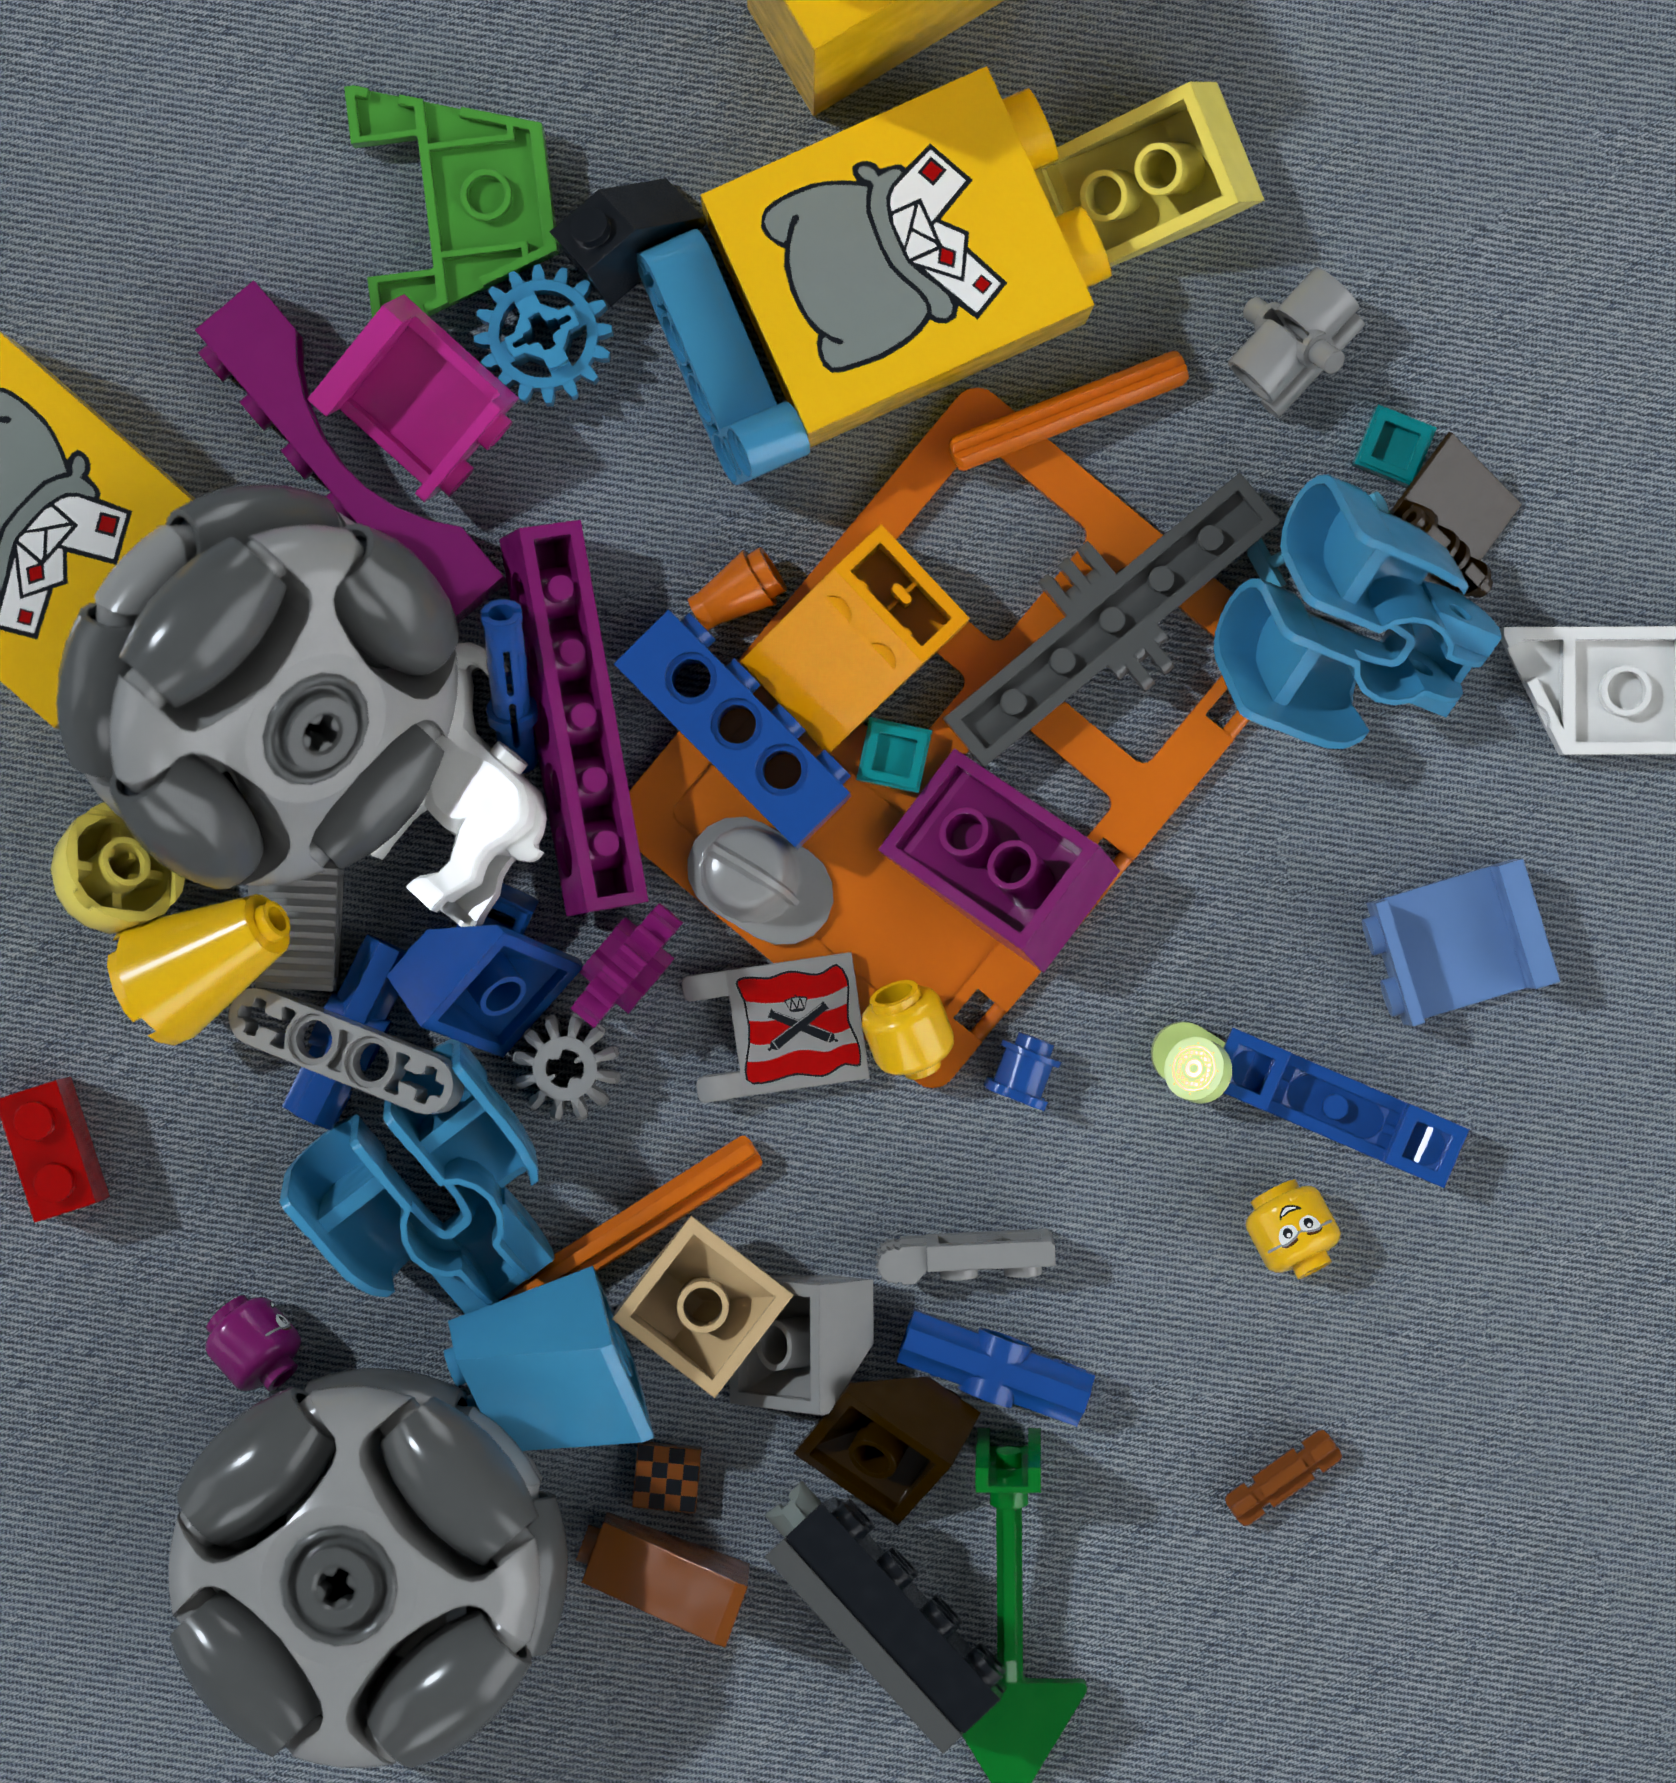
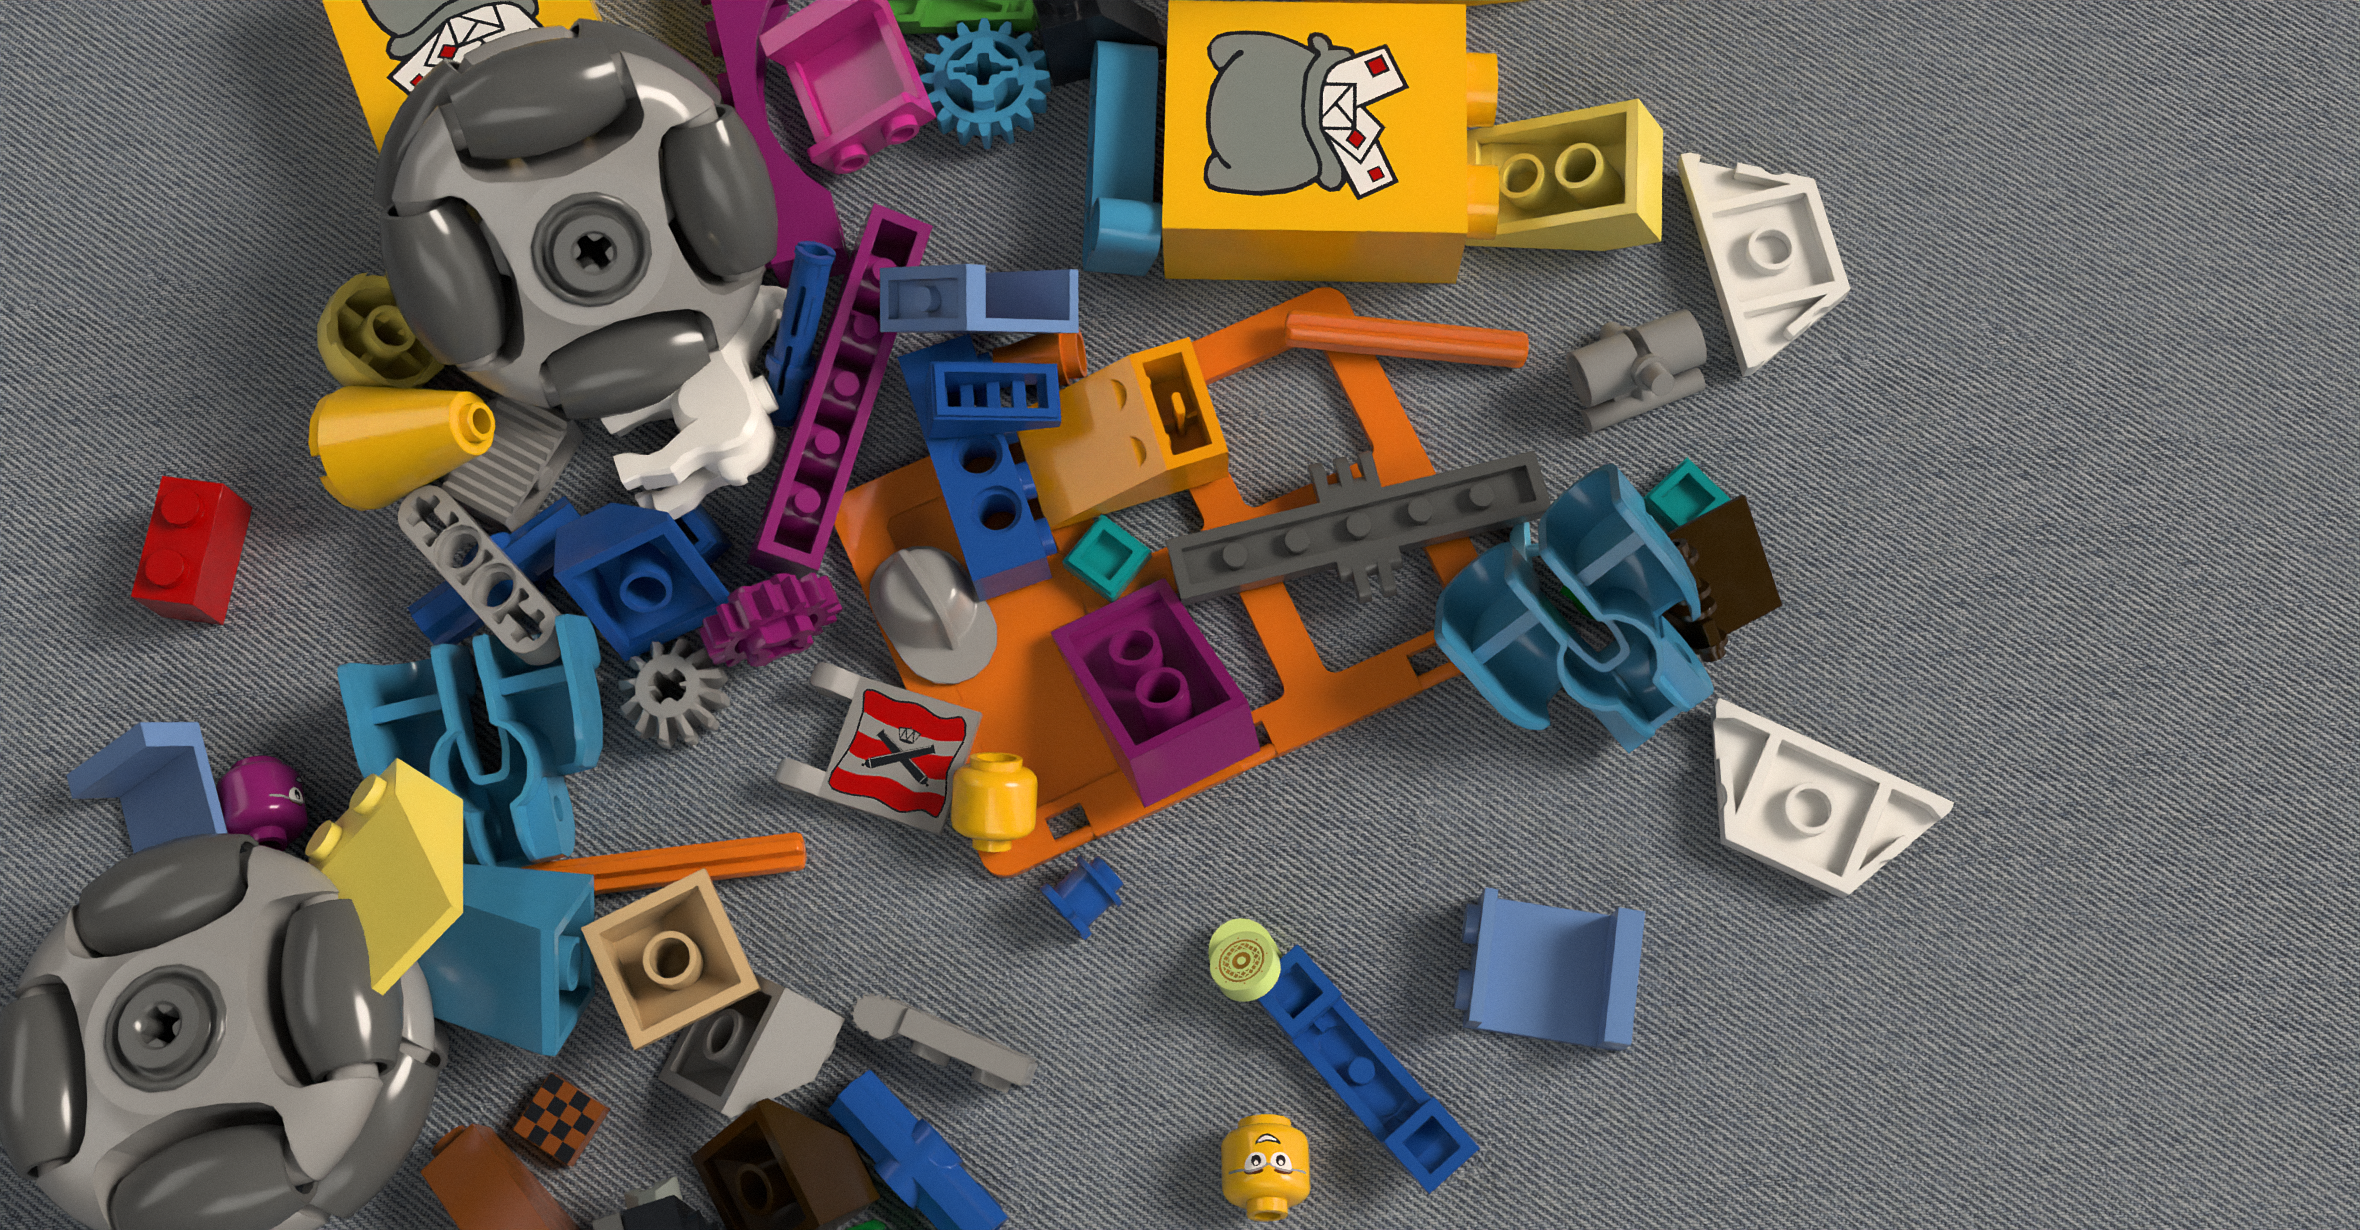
camera: 30 degrees right, 15 degrees down
none -> medium blue panel [67,722,228,853]
none -> light yellow slope [305,758,463,995]
none -> medium blue panel [880,264,1079,335]
none -> blue slope [925,361,1061,438]
none -> white wing [1676,153,1850,377]

